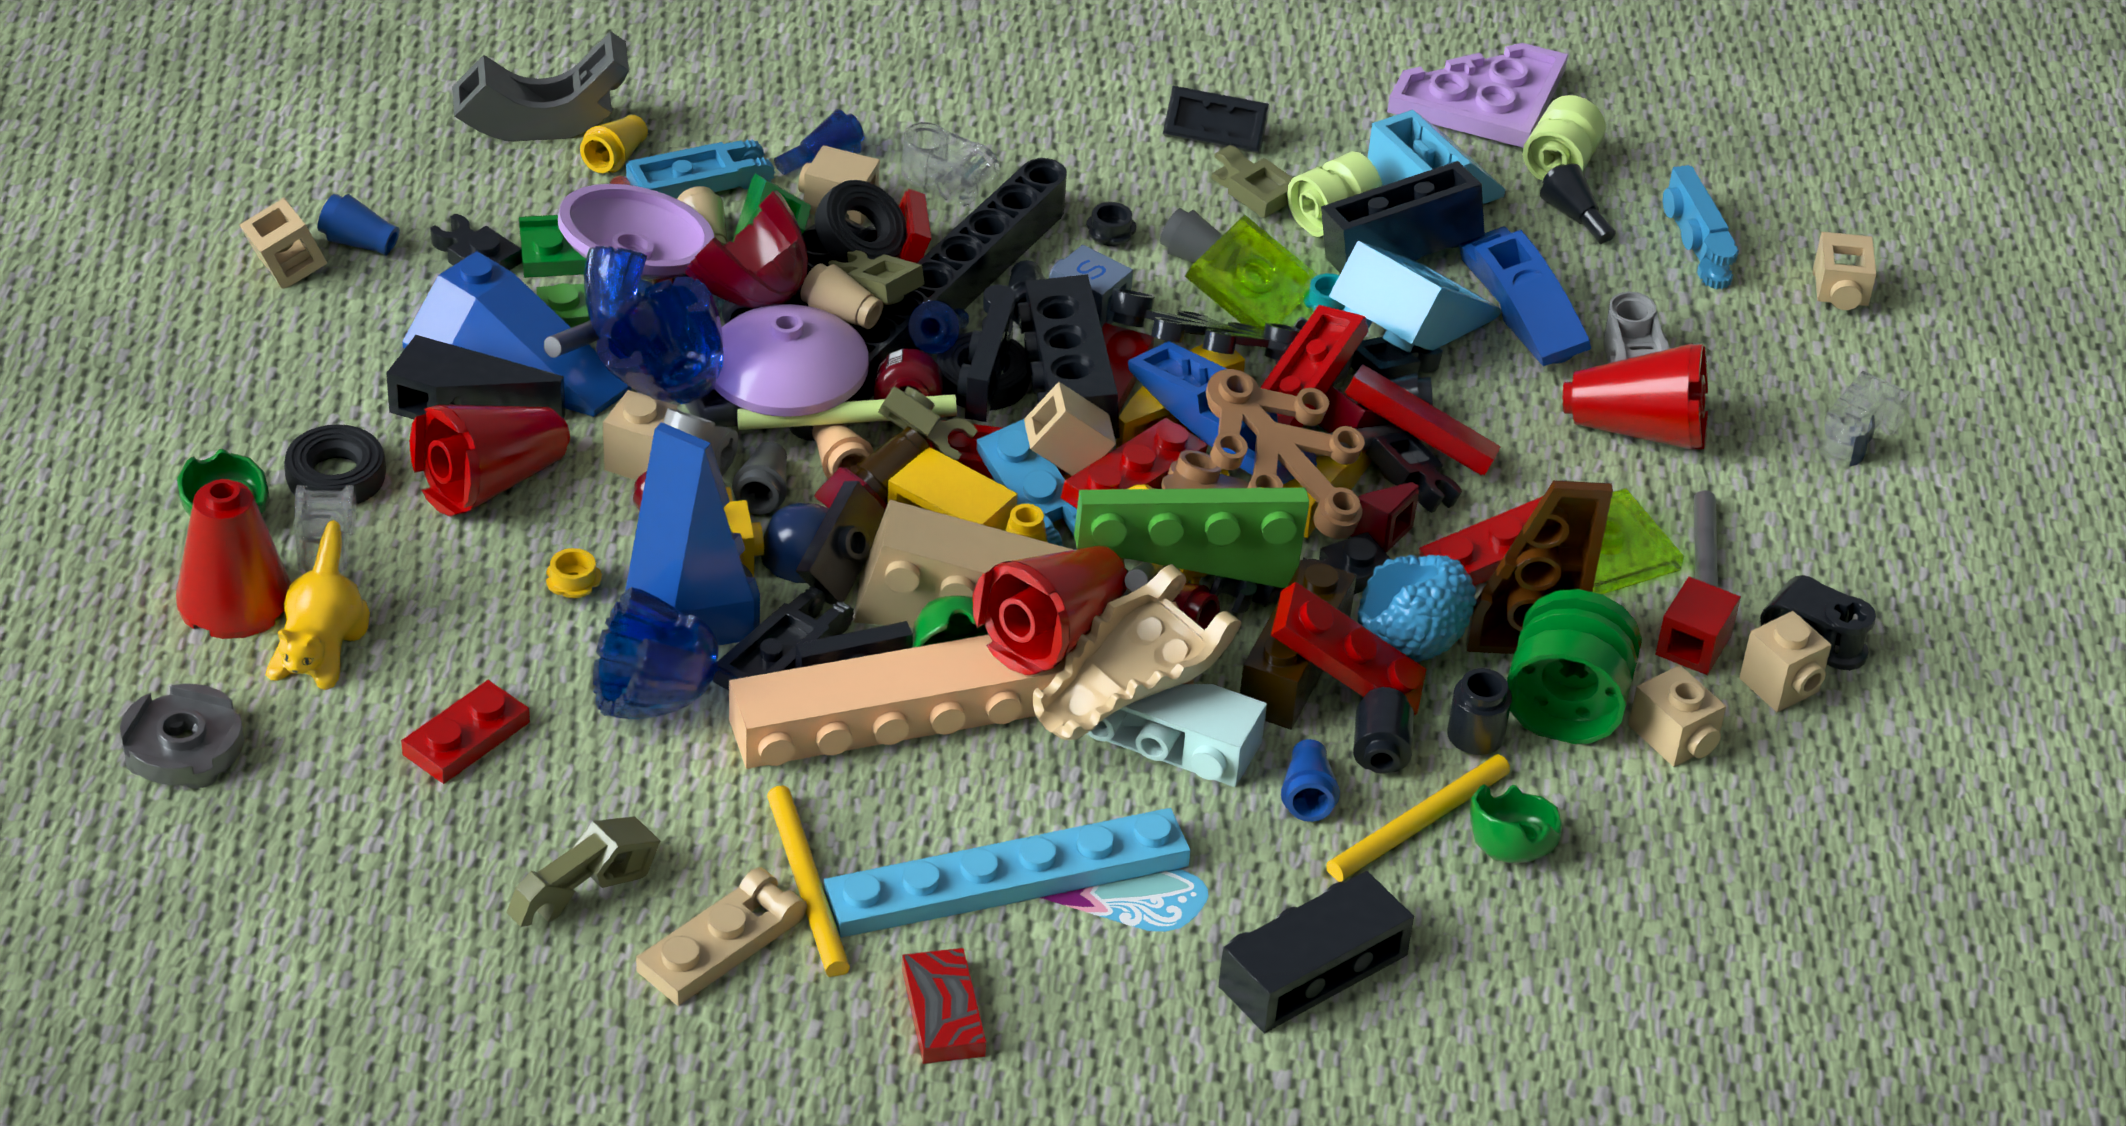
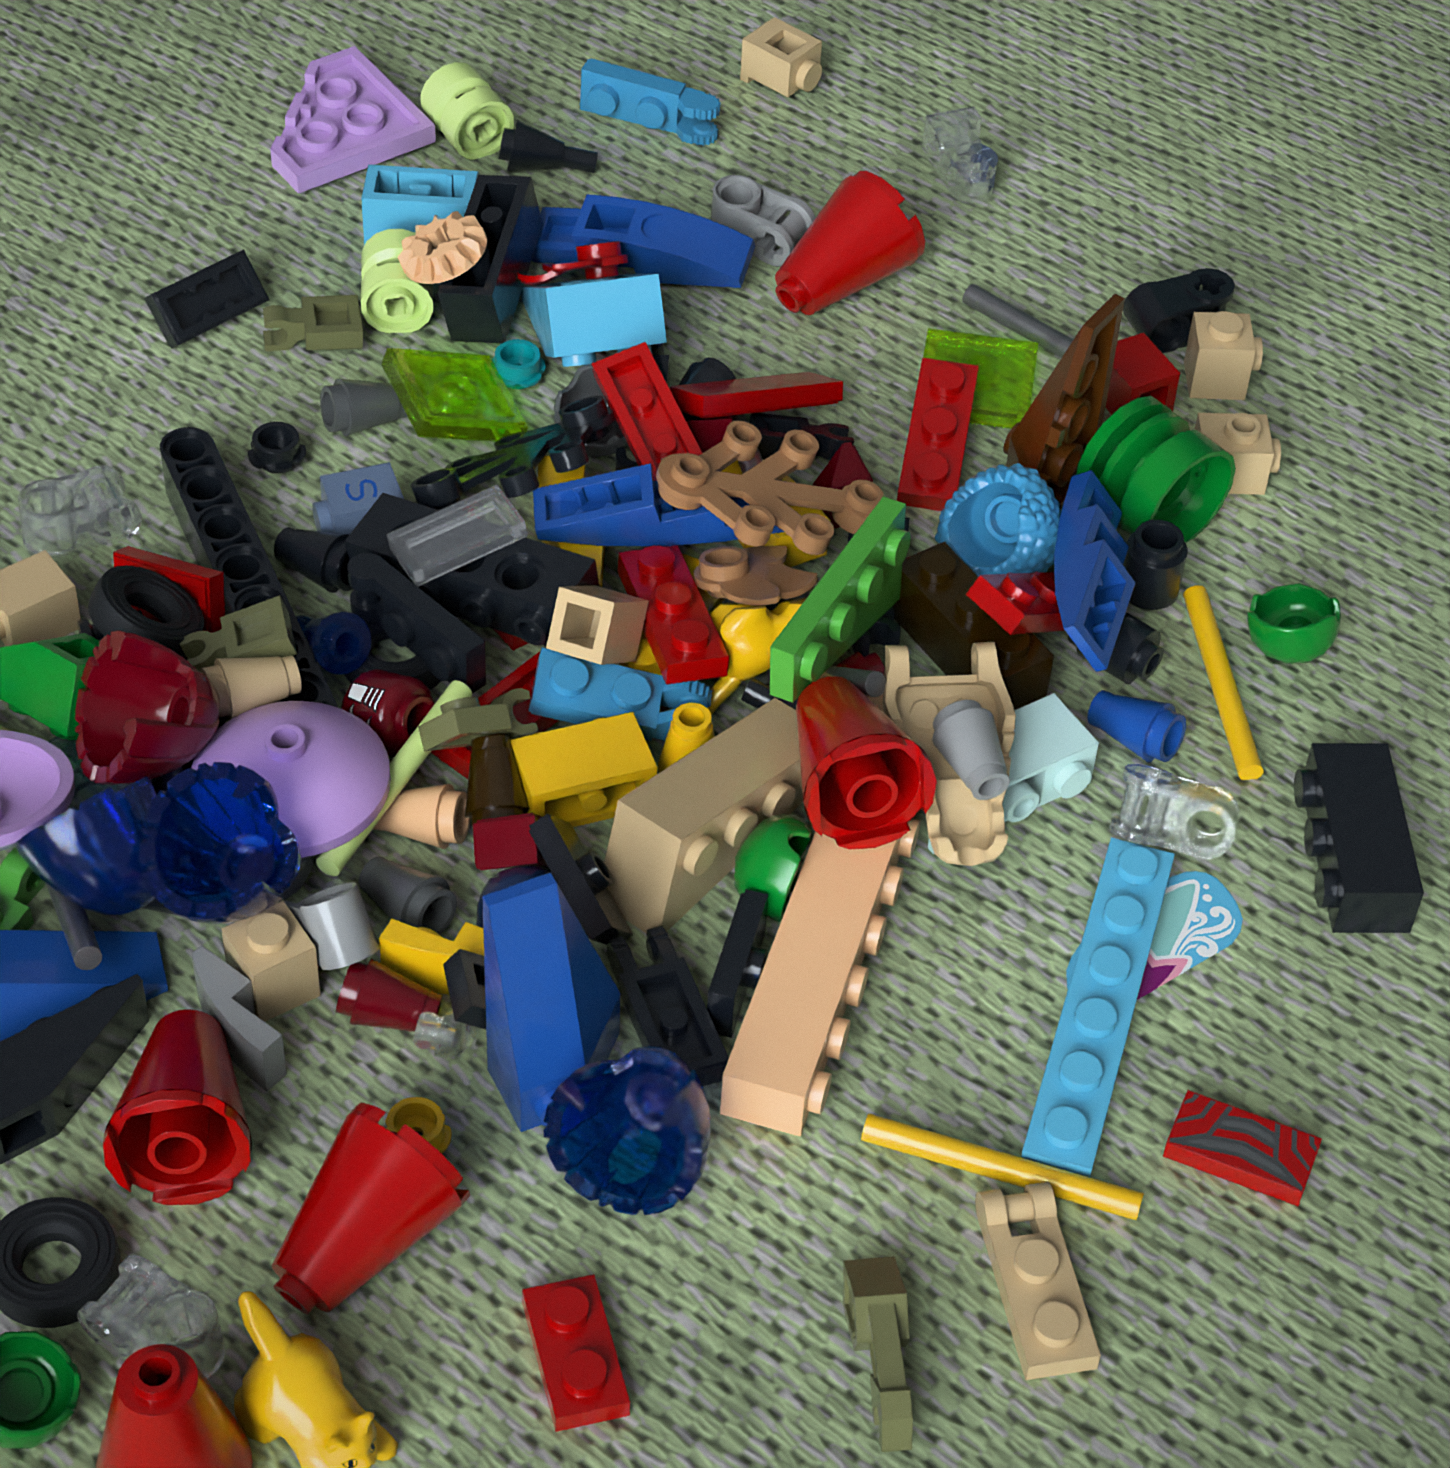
camera: 55 degrees left, 5 degrees up
none -> light grey slope [191,945,287,1092]
none -> red cone [271,1102,470,1315]
none -> clear tile [386,484,528,587]
none -> light nougat gear [398,211,487,284]
none -> red plate [517,241,628,286]
none -> light grey cone [932,700,1010,800]
none -> blue slope [1054,470,1136,672]
none -> clear piece [1109,764,1240,859]

